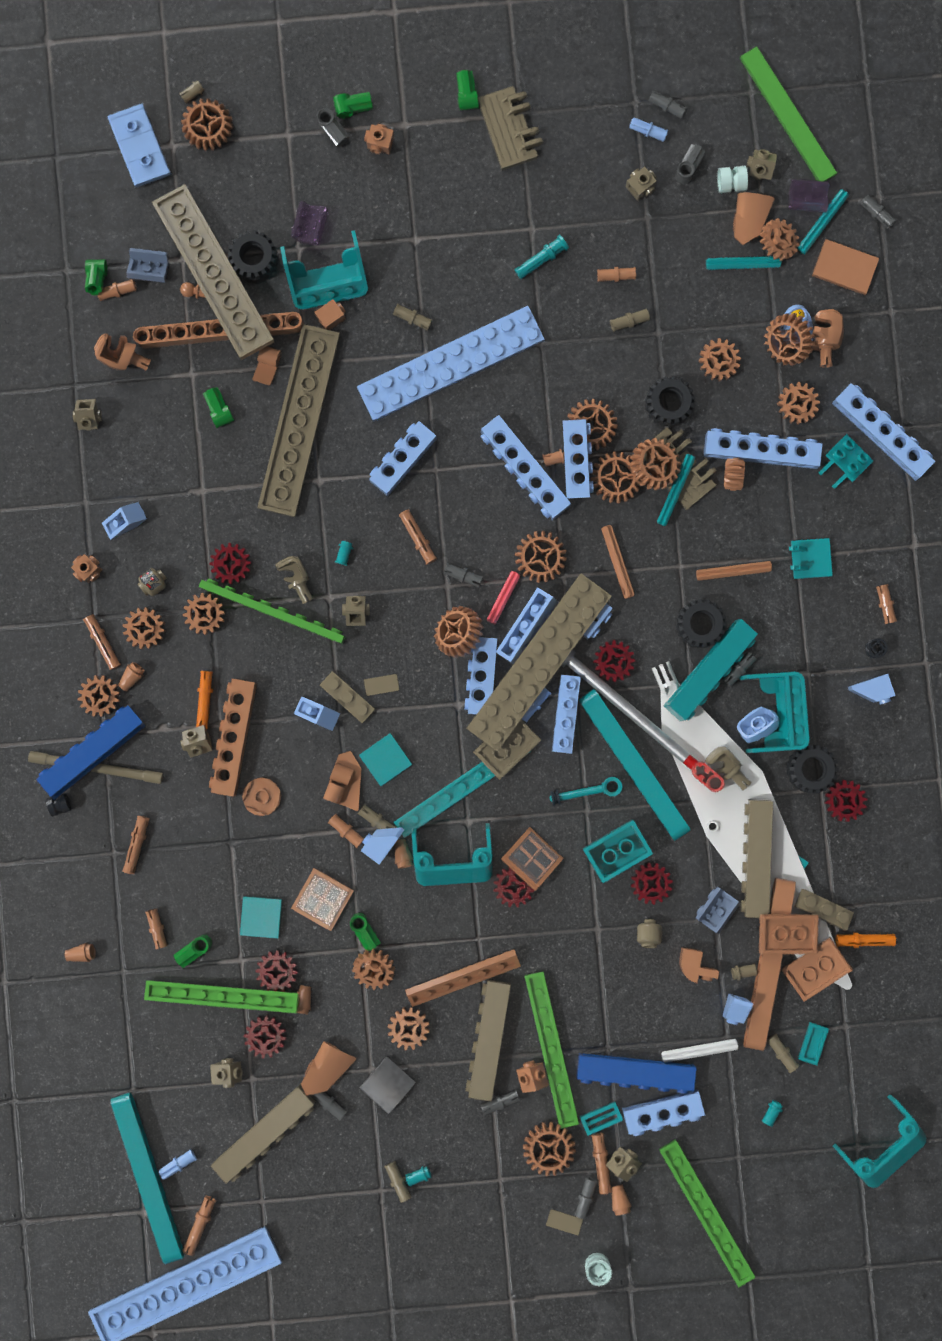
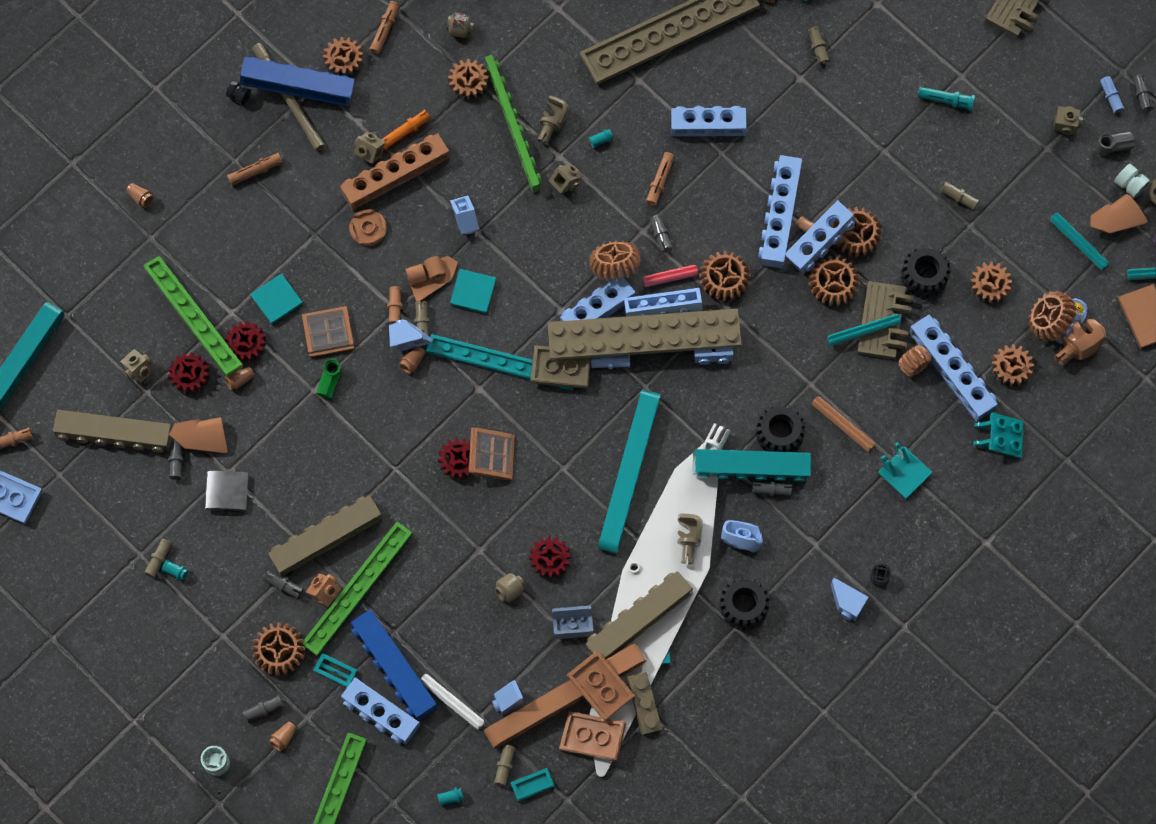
camera: 45 degrees right, 15 degrees down
nougat cone [118,662,145,691] -> none
nougat gear [123,607,165,649] -> none
nougat pin [145,908,168,949] -> none
light blue axle [159,1149,197,1180] -> none
green piece [173,935,212,968] -> none
dark red gear [209,543,252,585] -> none
dark tan plate [320,671,375,724] -> none
nougat gear [352,949,395,990] -> none
light blue plate [357,306,544,422] -> none
dark tan sticker [364,674,399,696] -> none
nougat gear [388,1007,430,1050] -> none
nougat plate [405,949,521,1007] -> none
teal windscreen [412,823,493,886] -> none
dark tan sticker [546,1209,583,1235] -> none
teal piece [550,777,622,806] -> none
light blue brick [552,675,581,754] -> none
flat silver piece [561,650,724,792] -> none
teal brick [582,820,653,883] -> none
nougat pin [591,1133,612,1194] -> none
dark red gear [593,640,635,682] -> none
nougat pin [597,267,636,282] -> none
nougat axle [601,525,635,599] -> none
dark tan brick [606,1147,641,1182] -> none
nougat gear [629,438,681,490] -> none
nougat brick [679,947,719,983] -> none
dark tan pin [731,964,757,981] -> none
teal windscreen [740,672,809,753] -> none
nougat gear [760,218,800,261] -> none
dark red gear [824,780,867,822] -> none
light blue brick [832,383,935,481] -> none
orange pin [835,933,896,948] -> none
nougat pin [876,584,897,624] -> none

